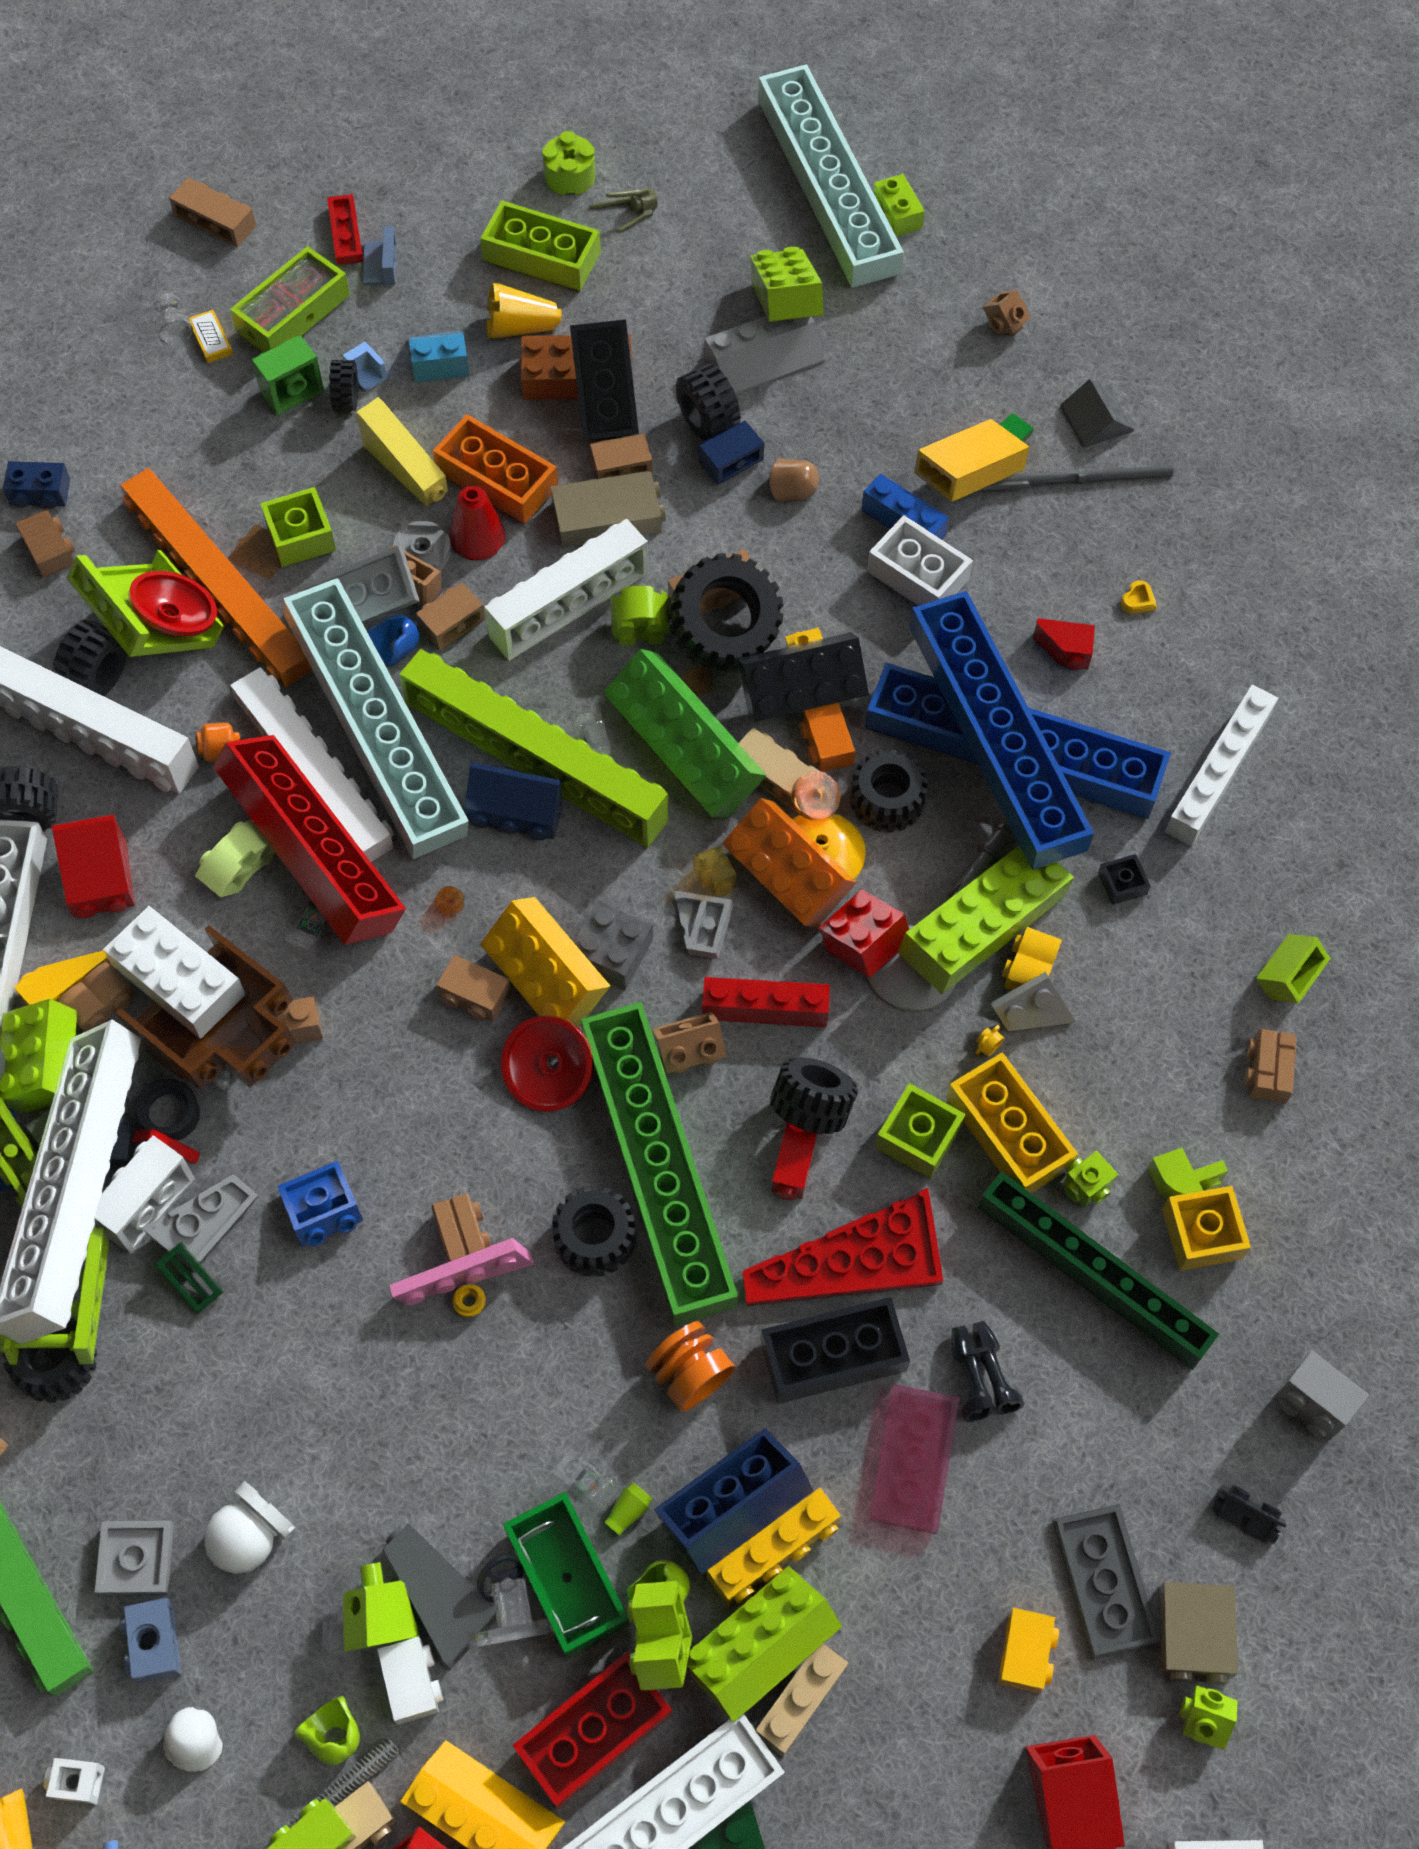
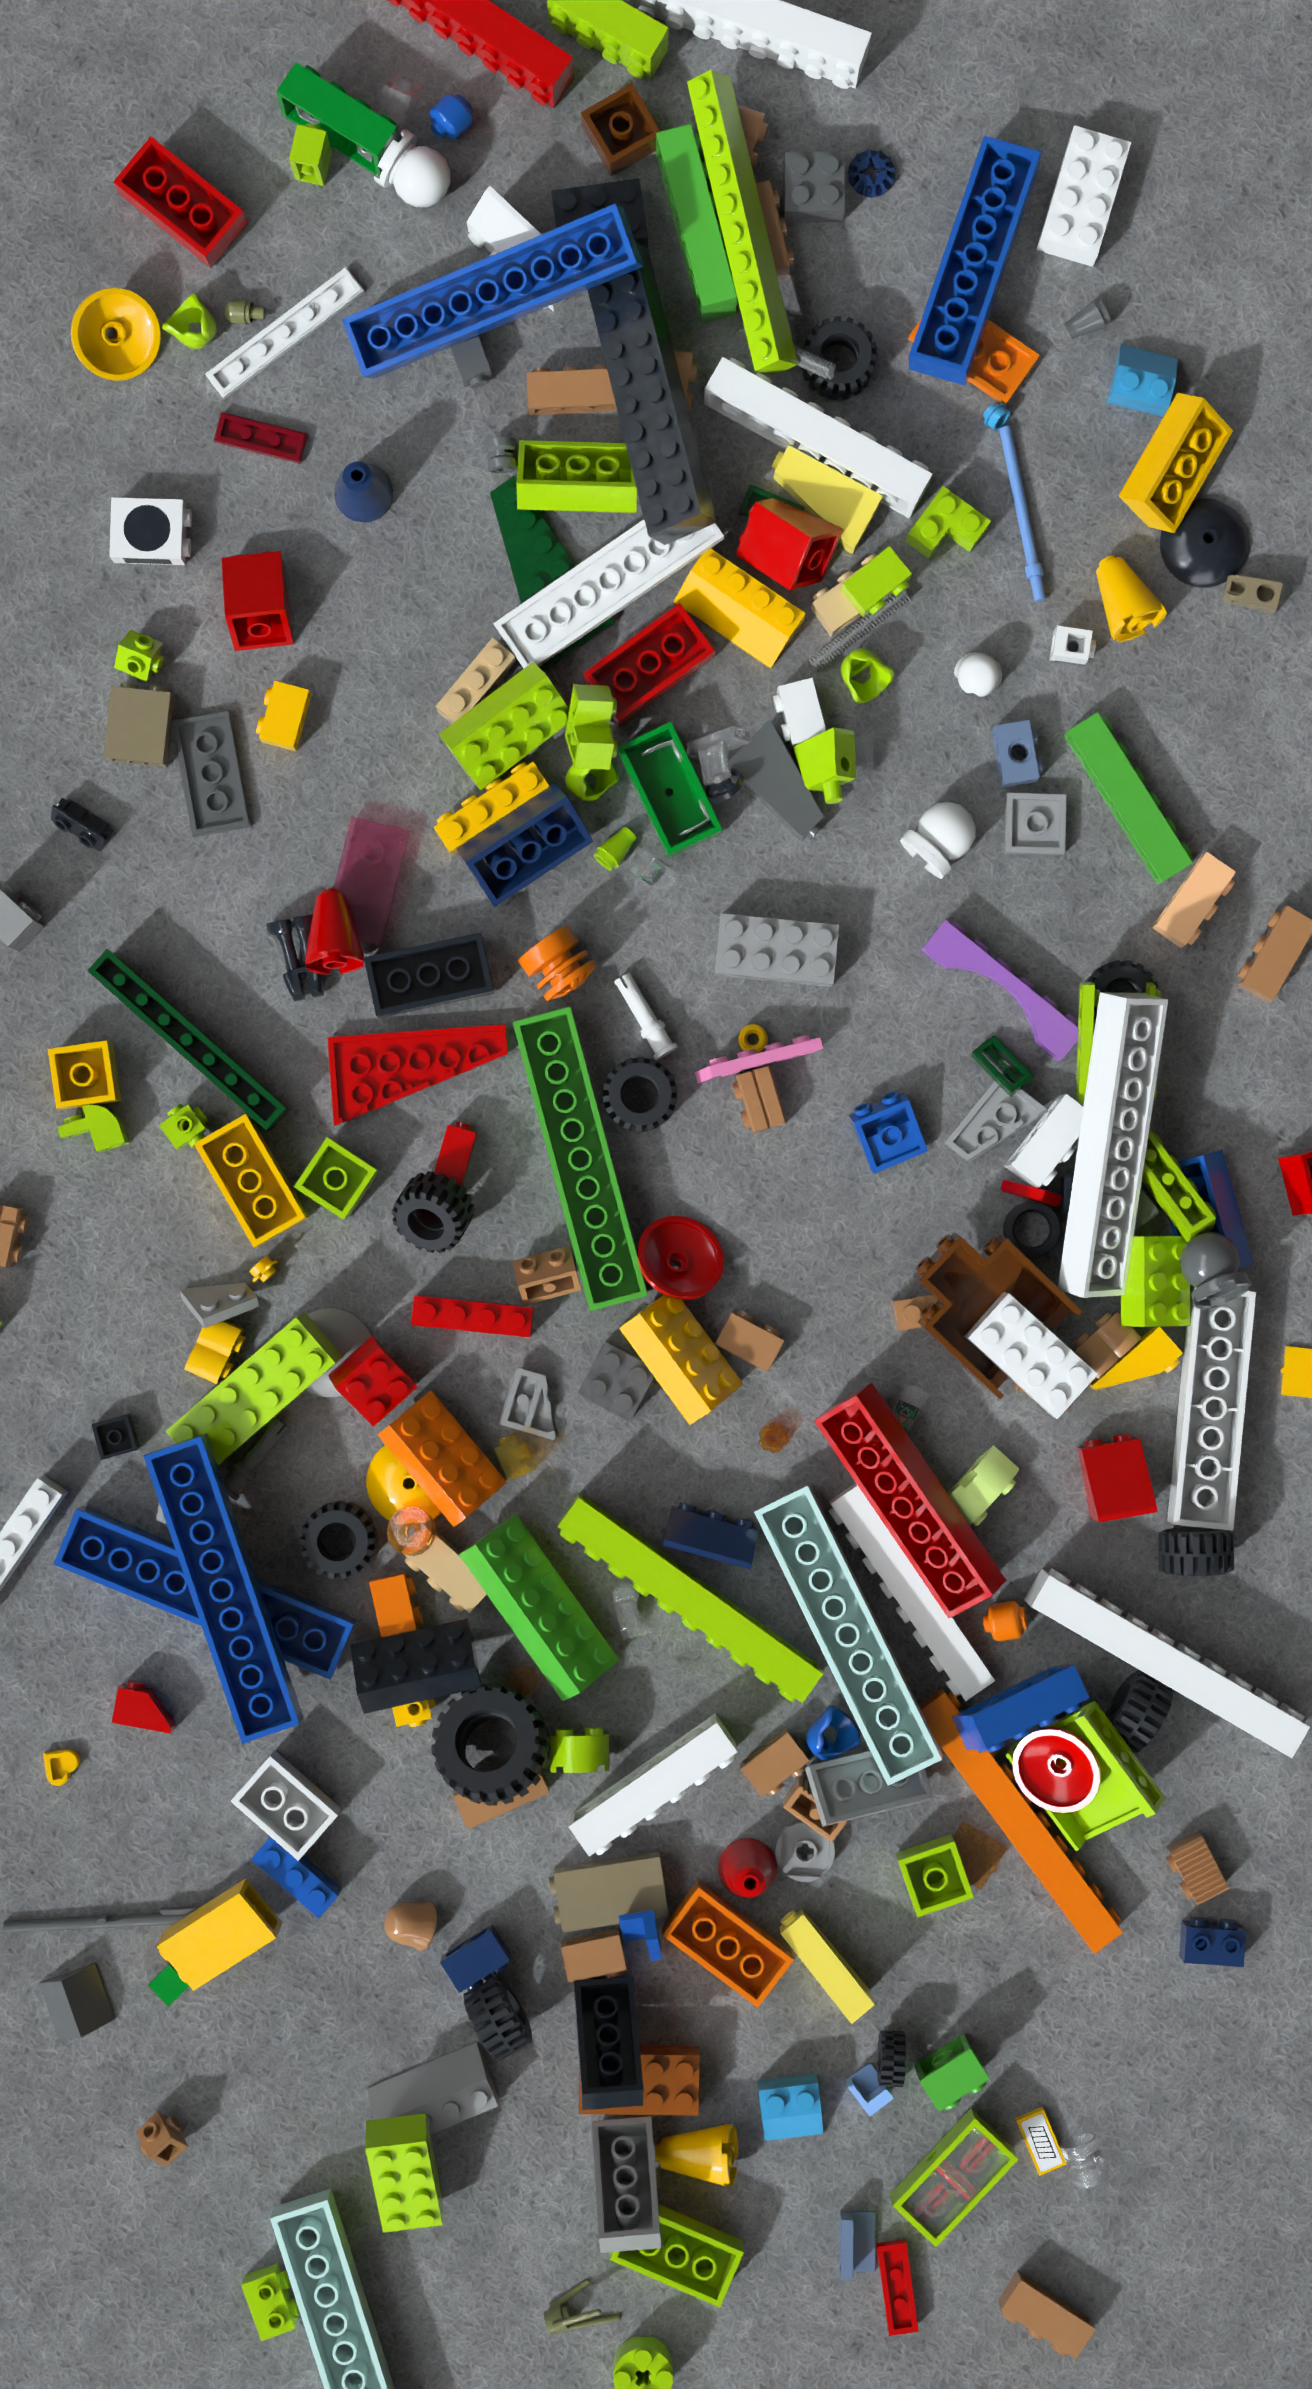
camera: 170 degrees left, 25 degrees up
none -> red cone [304,888,365,974]
none -> light grey brick [592,2116,661,2253]
none -> white pin [614,973,678,1060]
none -> blue panel [618,1910,662,1961]
none -> light grey brick [714,913,839,987]
none -> medium lavender arch [921,920,1078,1062]
none -> blue brick [952,1665,1089,1753]

